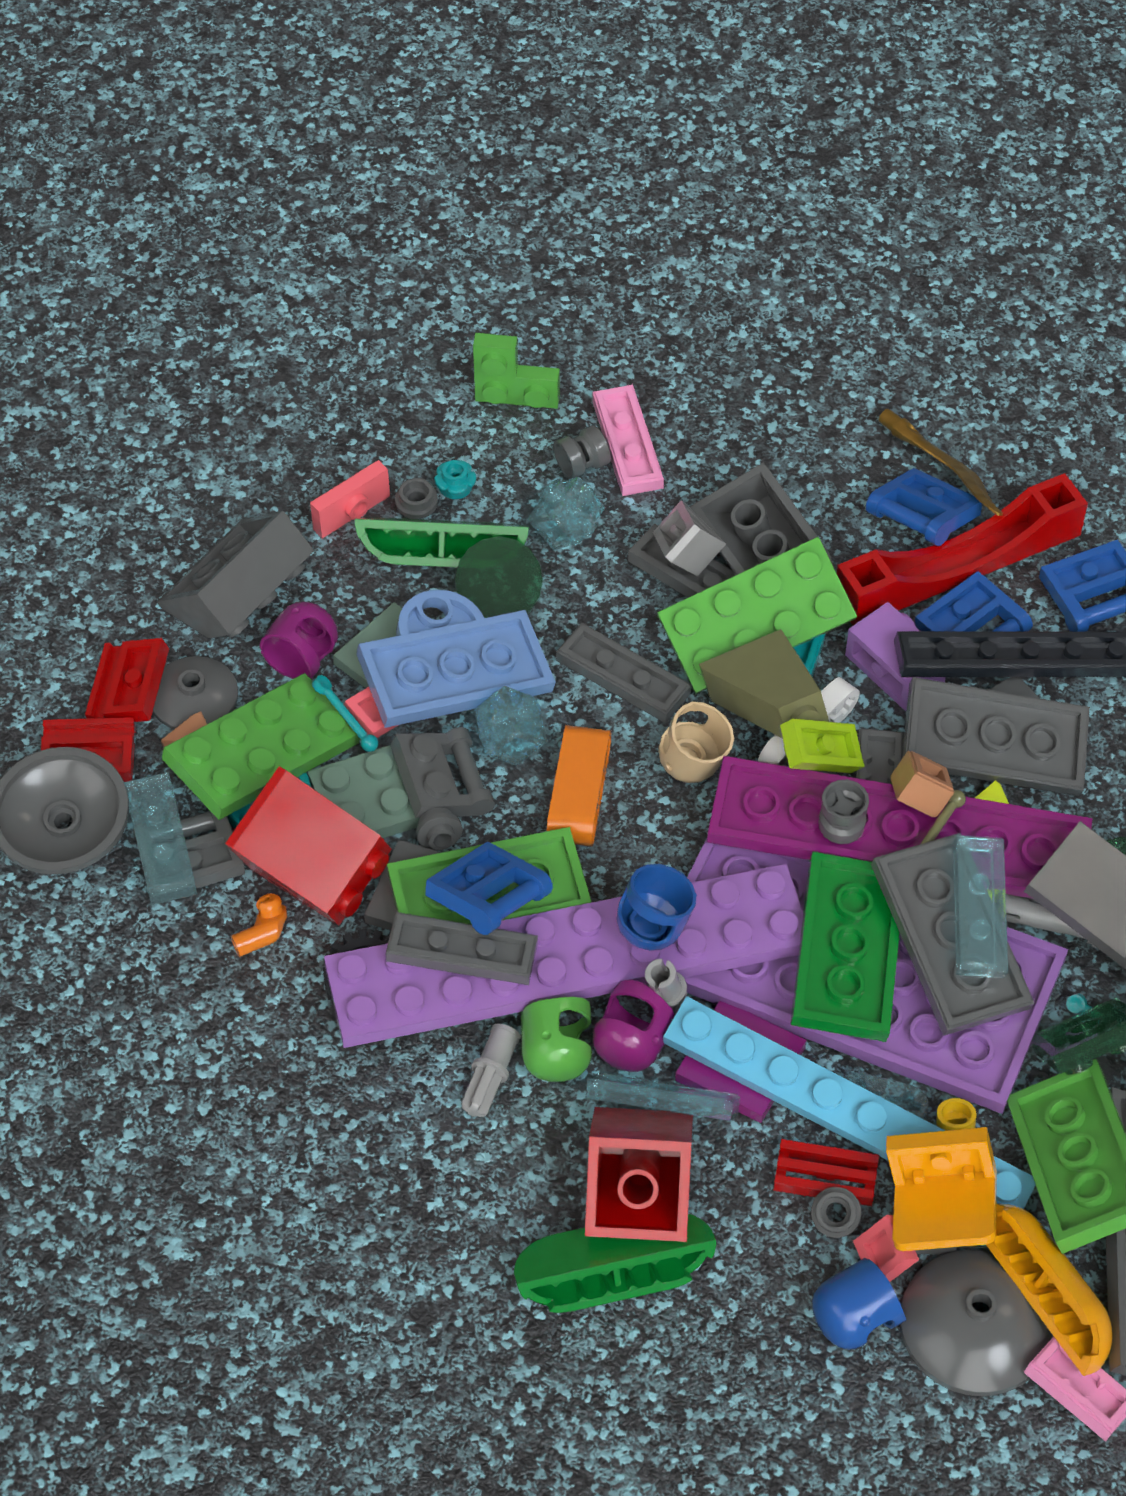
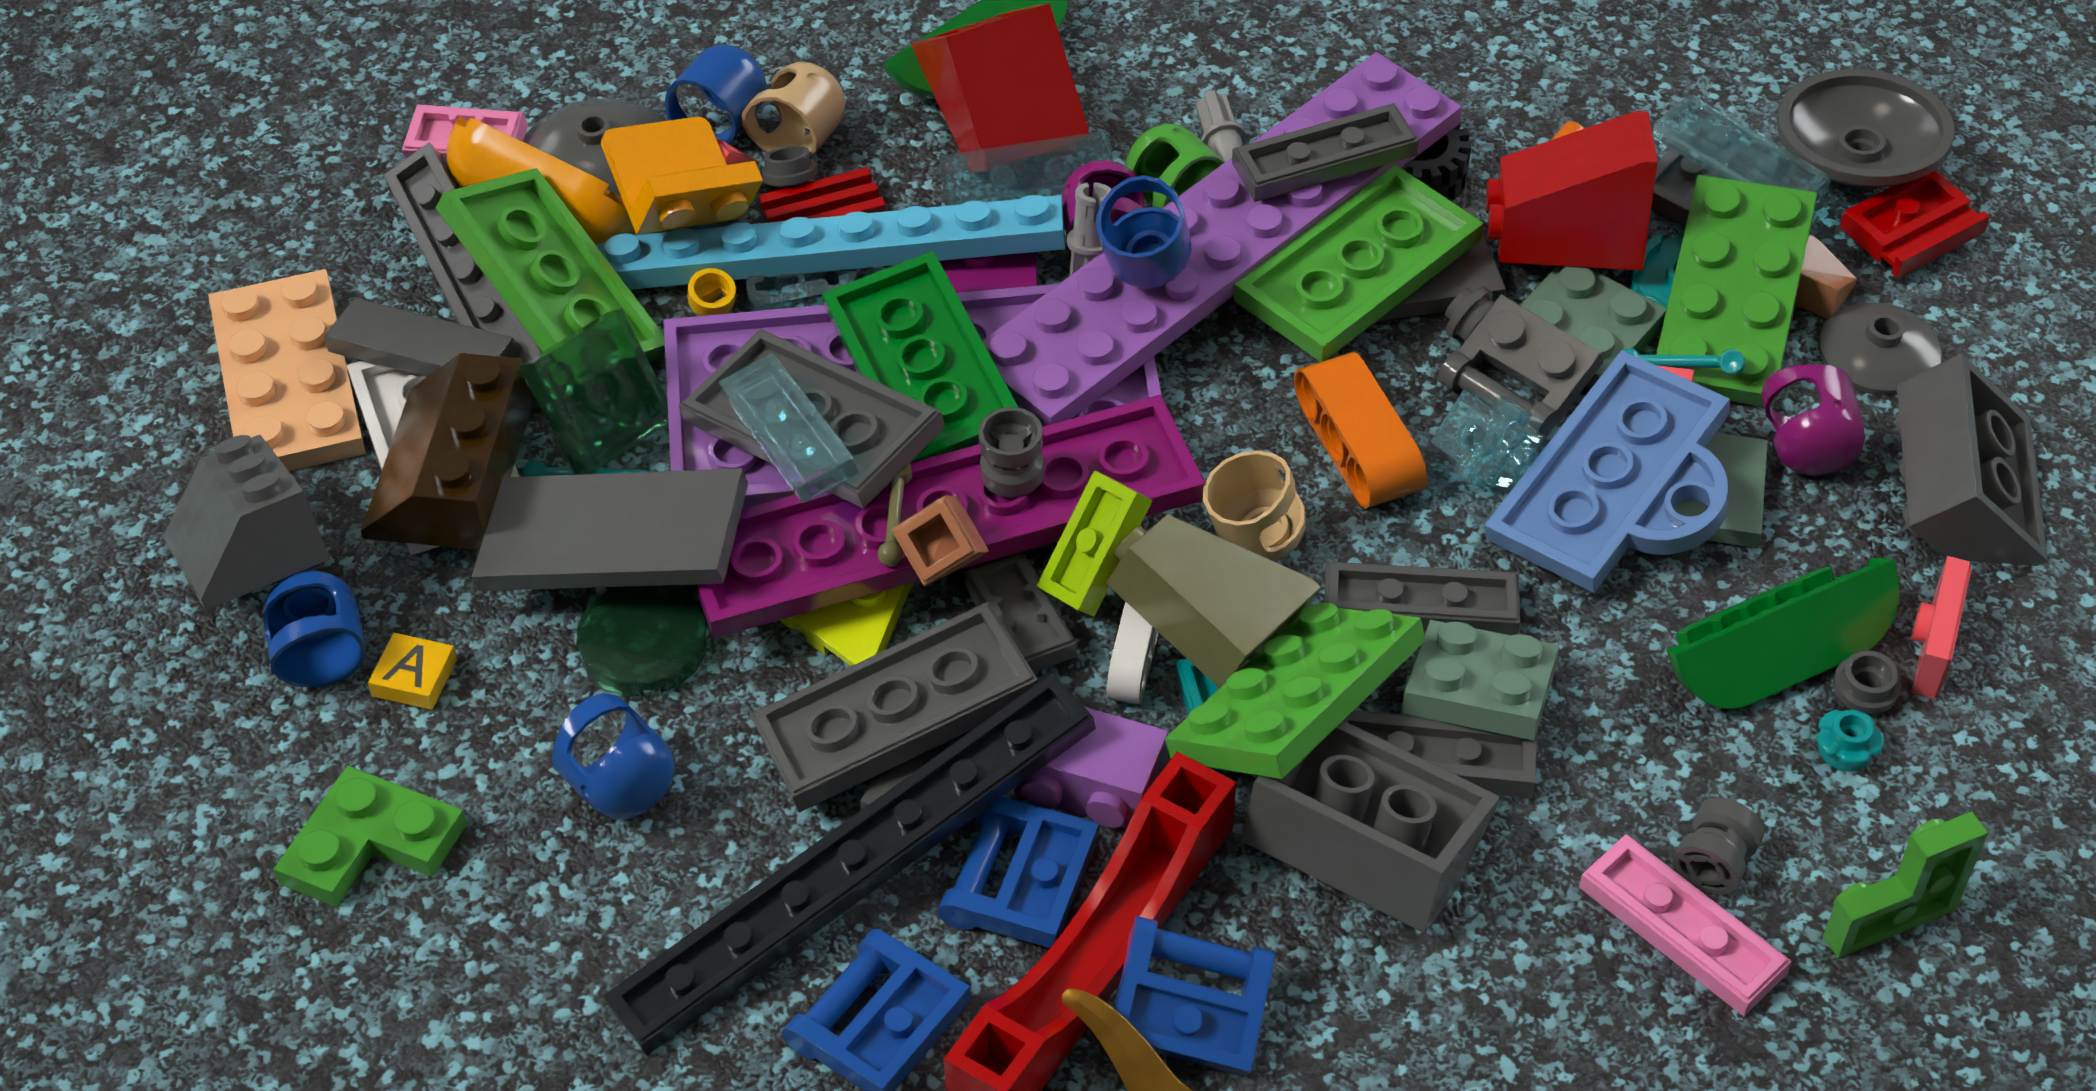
camera: 150 degrees right, 5 degrees down
red plate [85,638,169,722] -> none
blue plate [425,842,553,935] -> none
clear green tile [455,536,543,618] -> none
clear light blue brick [527,477,605,550] -> none
light grey slope [653,500,726,576] -> none
none -> tan helmet [742,62,846,158]
none -> sand green plate [1402,620,1559,741]

